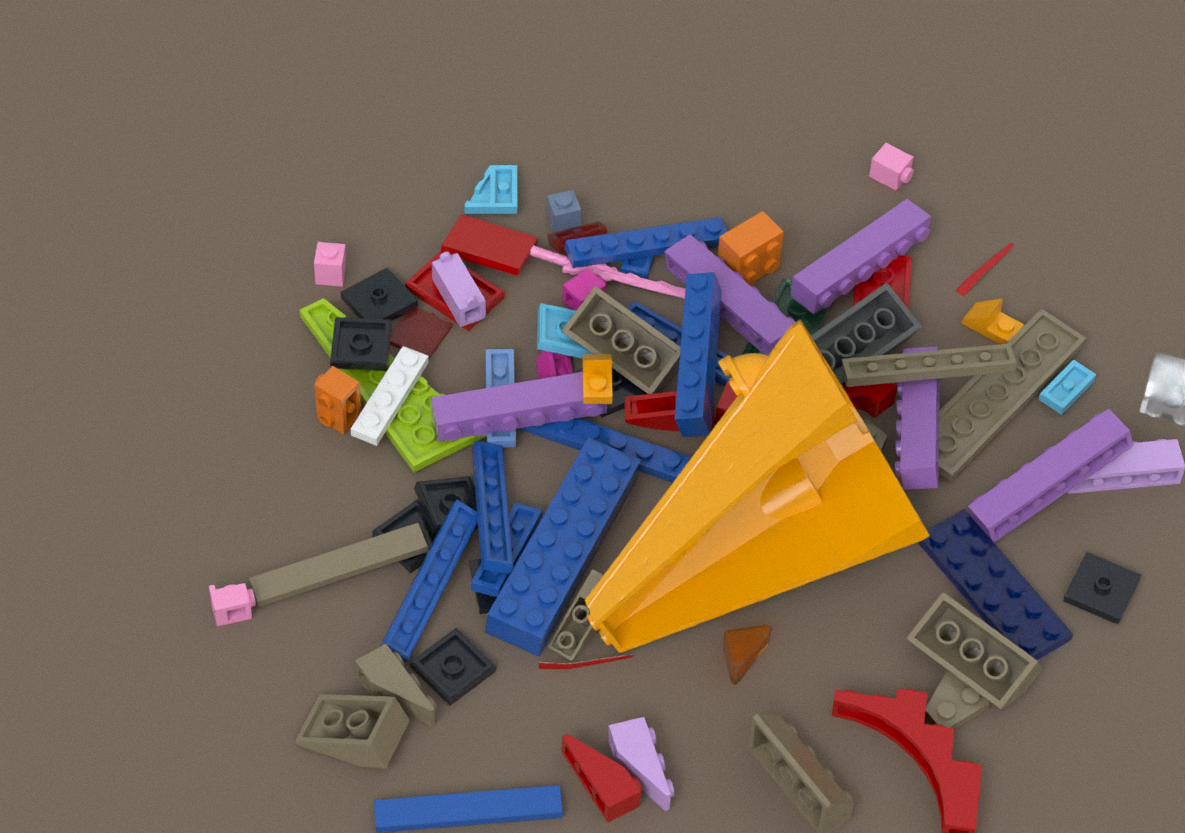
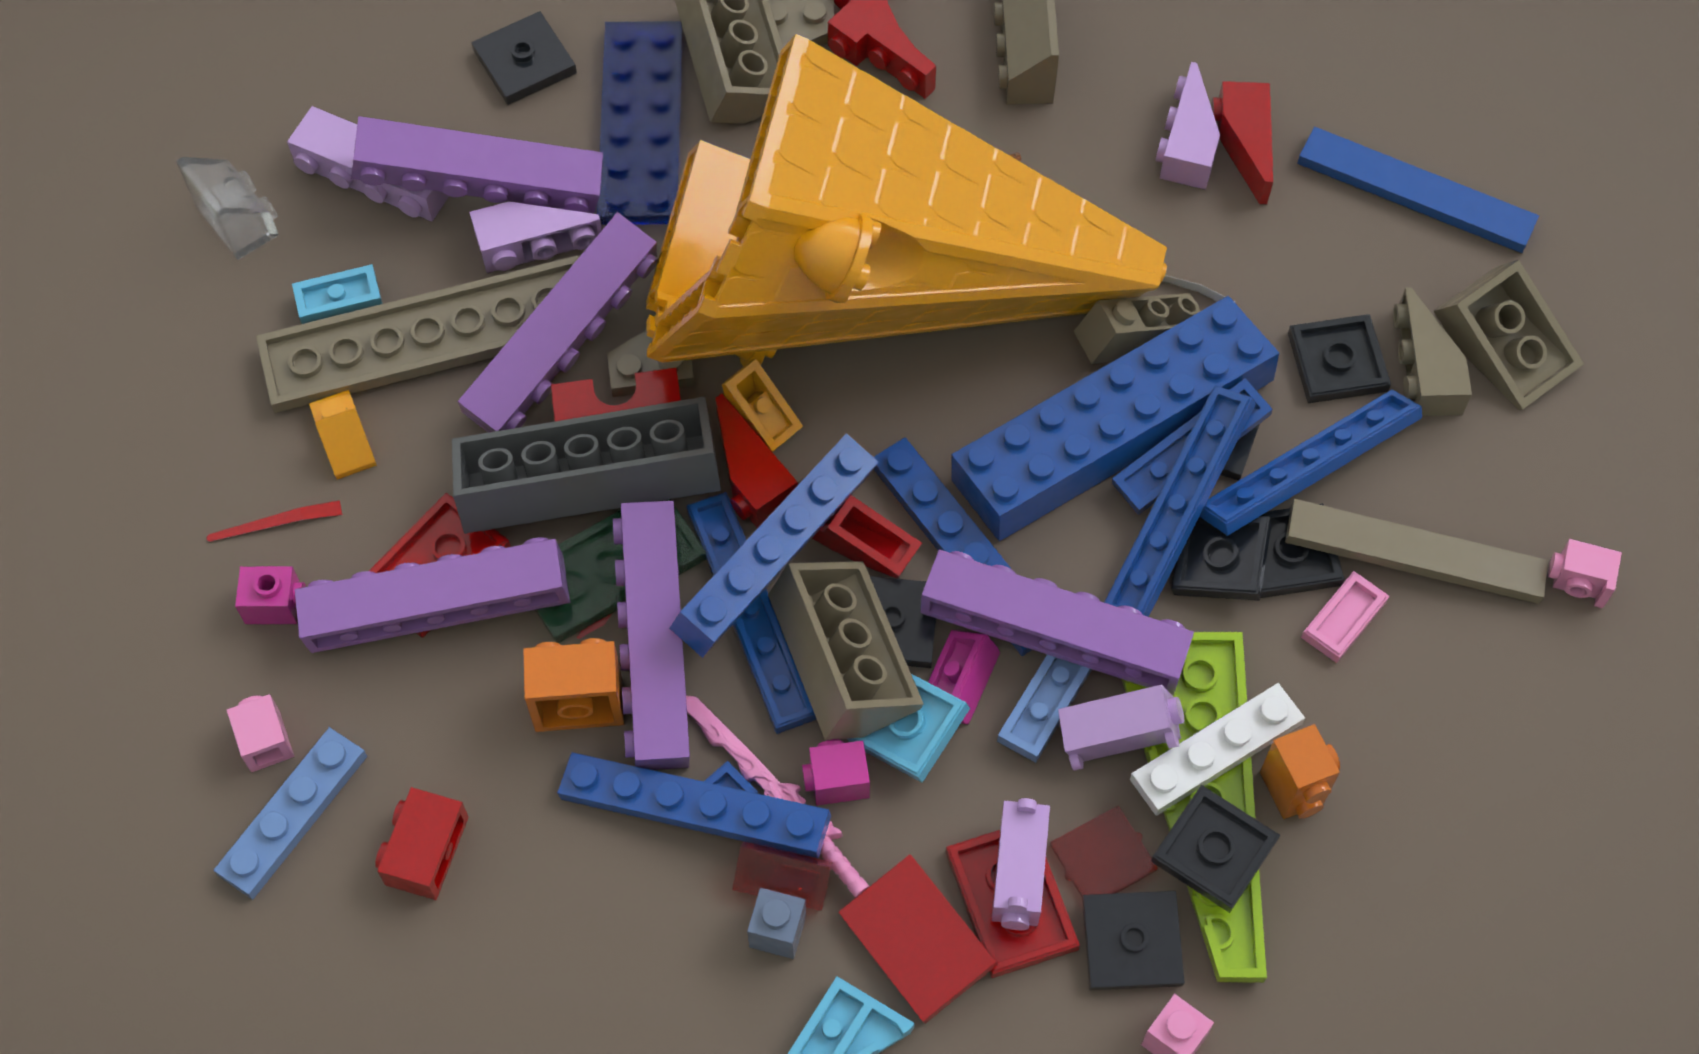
camera: 145 degrees left, 10 degrees up
light orange slope [582,354,612,404] -> none
dark tan plate [841,343,1017,387] -> none
none -> medium blue plate [214,727,367,900]
none -> dark pink brick [235,566,306,624]
none -> red brick [375,787,469,900]
none -> lavender slope [469,202,602,273]
none -> lavender brick [1058,684,1184,771]
none -> bright pink tile [1301,571,1389,663]

